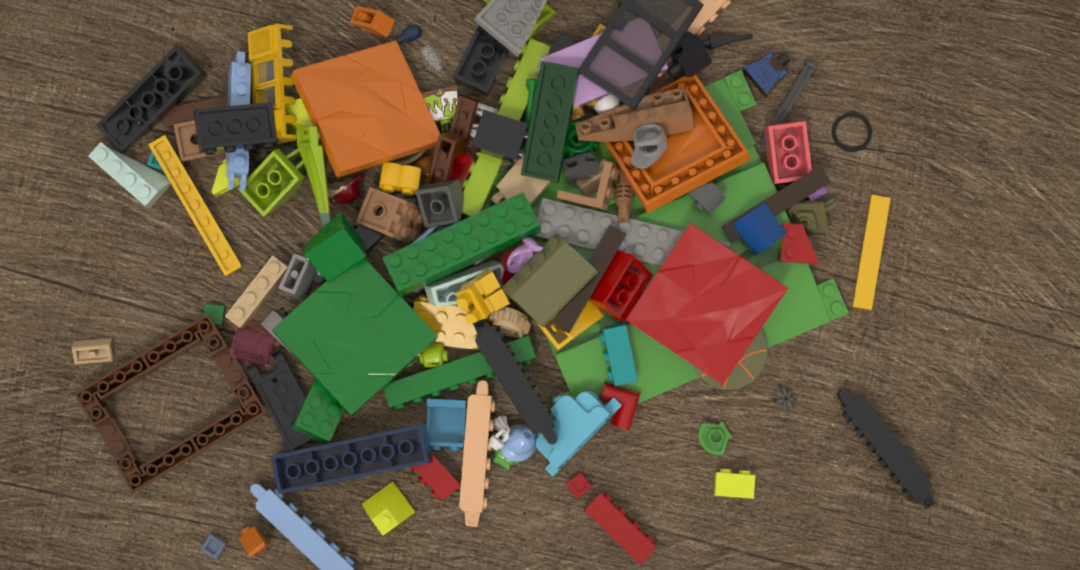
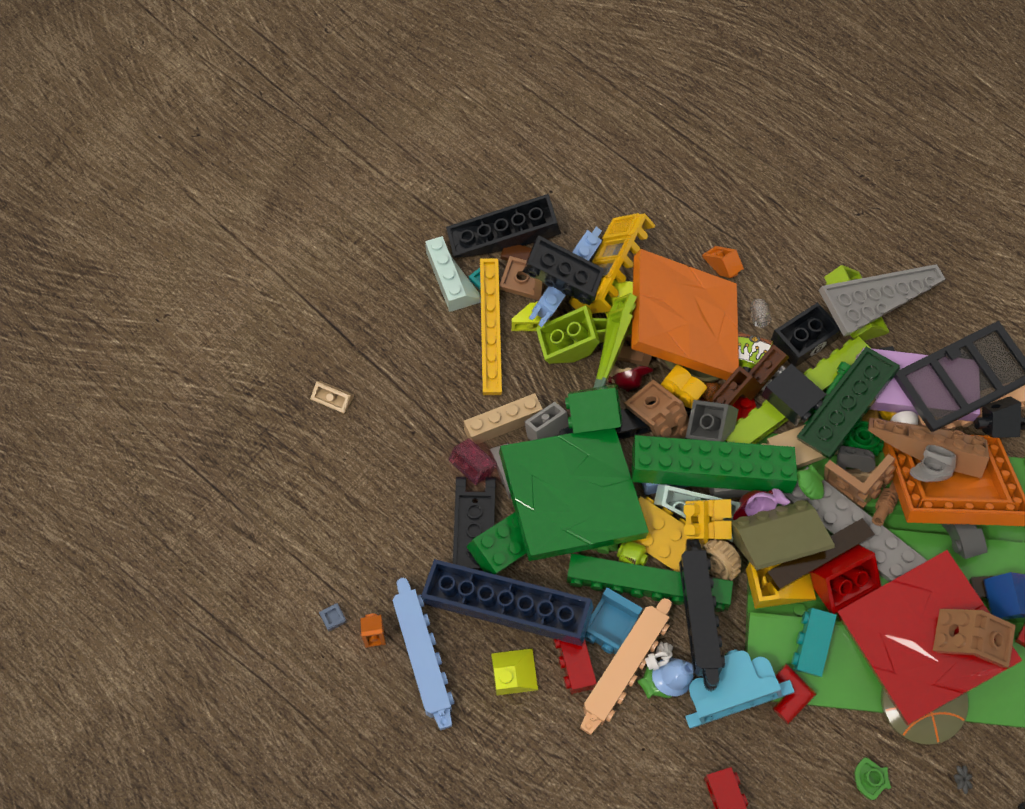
camera: 30 degrees right, 20 degrees down
reddish brown slope [74,314,267,494] -> none
green tile [204,304,225,326] -> none
dark blue cylinder [396,25,422,44] -> none
red tile [565,472,592,499] -> none
none -> bright green animal [797,465,825,500]
none -> medium nougat bracket [933,609,1016,668]

